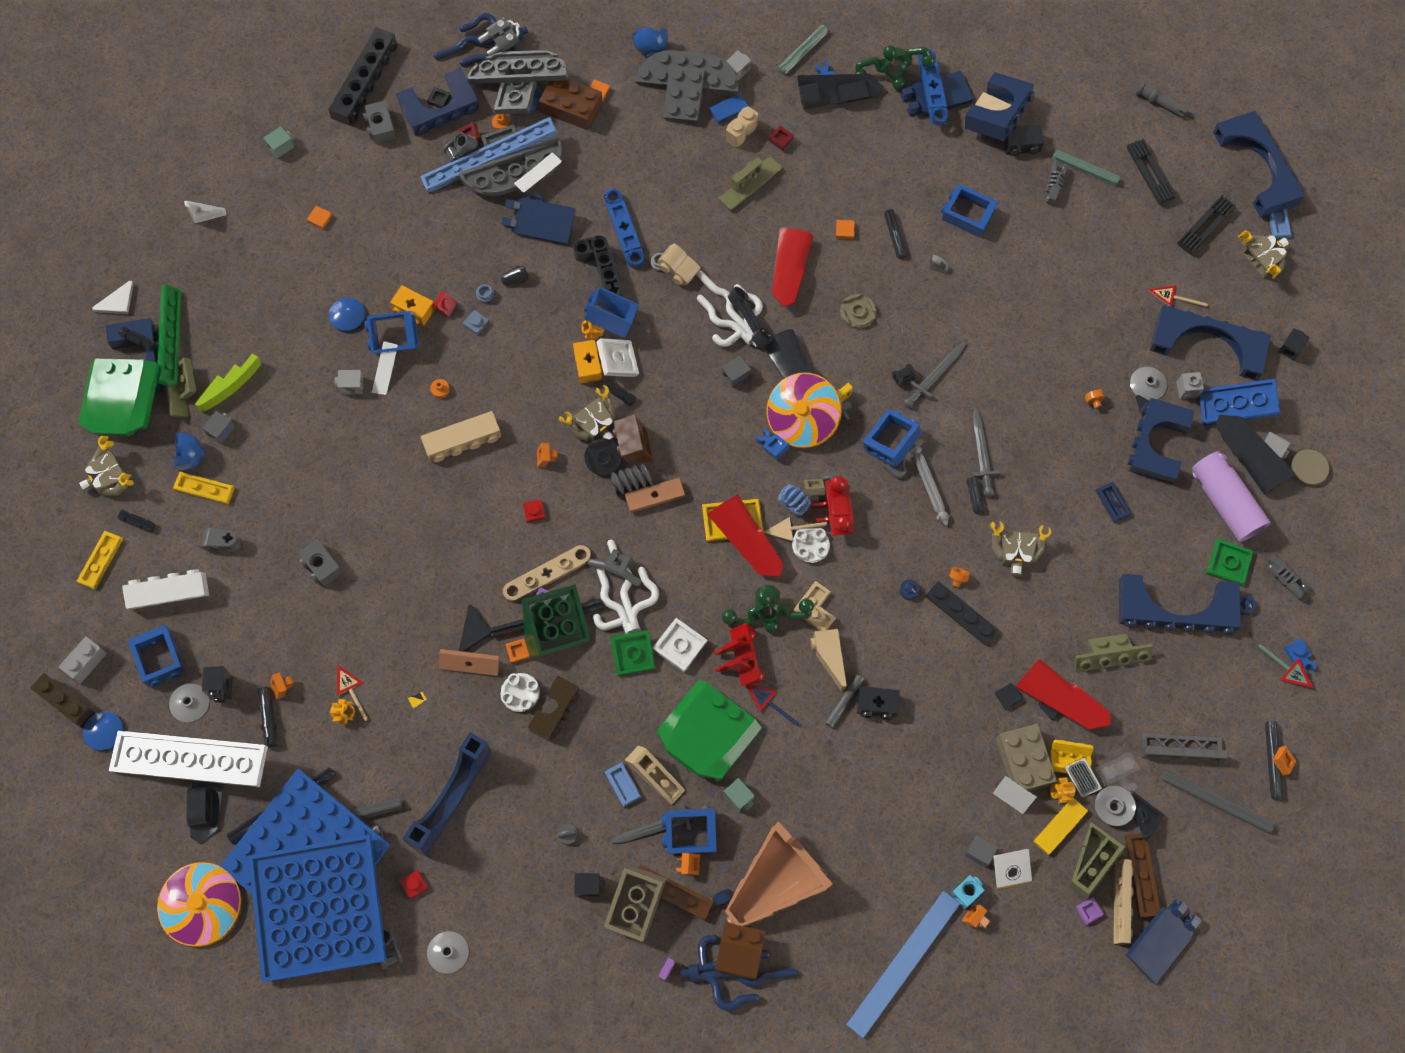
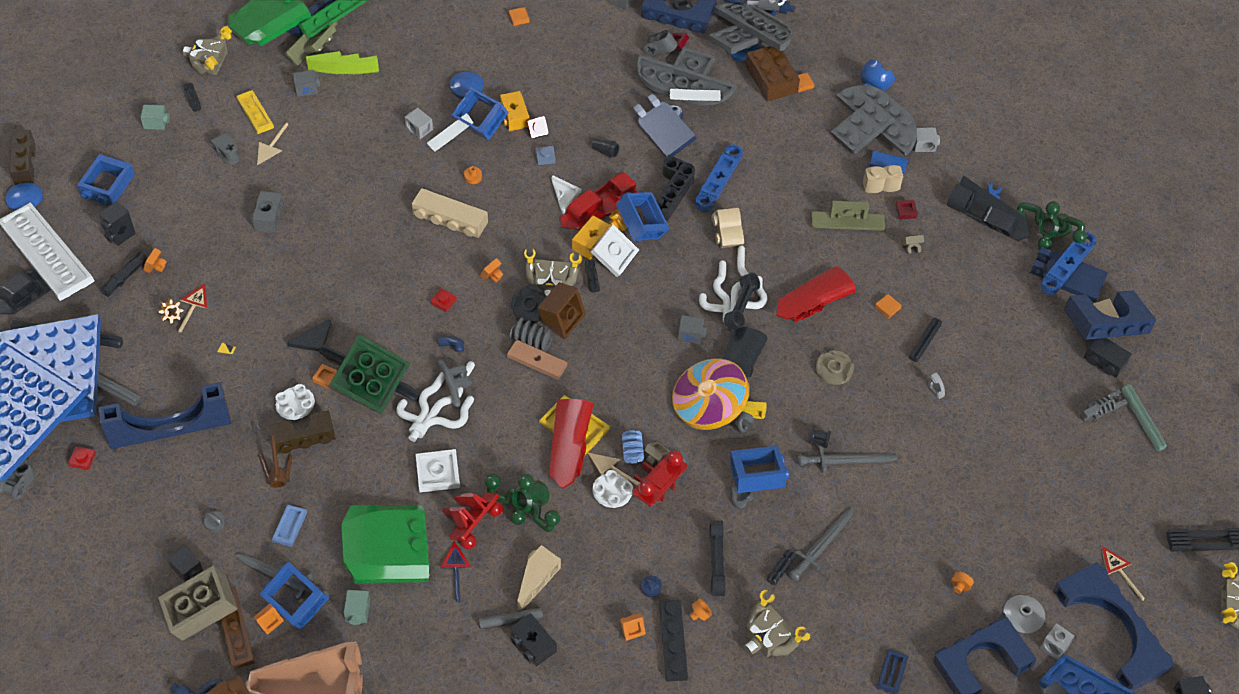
camera: 45 degrees right, 15 degrees down
light grey brick [59,636,107,684] -> none
yellow tile [76,531,123,590] -> none
white brick [122,569,209,609] -> none
light grey dish [169,684,209,723] -> none
blue cylinder [174,432,204,471] -> none
medium blue tile [420,117,558,193] -> none
light grey dish [427,931,469,974] -> none
nougat tile [439,649,499,676] -> none
sand blue plate [476,284,494,303] -> none
orange tile [492,114,510,130] -> none
tan piece [503,545,591,602] -> none
green tile [610,630,655,676] -> none
tan slope [625,746,685,805] -> none
medium lavender tile [658,957,675,982] -> none
dark blue tile [712,888,733,905] -> none
blue plate [756,429,790,460] -> none
sand green axle [778,25,828,74] -> none
tan tile [793,581,836,631] -> none
light grey wheel [909,443,950,526] -> none
blue window [941,184,998,238] -> none
black container [1127,138,1177,205] -> none
none -> sand green brick [141,105,170,130]
none -> tan piece [257,123,288,165]
none -> reddish brown plant [259,435,293,488]
none -> dark blue arm [439,336,465,352]
none -> white tile [552,176,581,214]
none -> red panel [561,171,639,230]
none -> orange tile [620,613,646,641]
none -> black piece [710,520,725,596]
none -> dark tan tile [901,235,924,254]

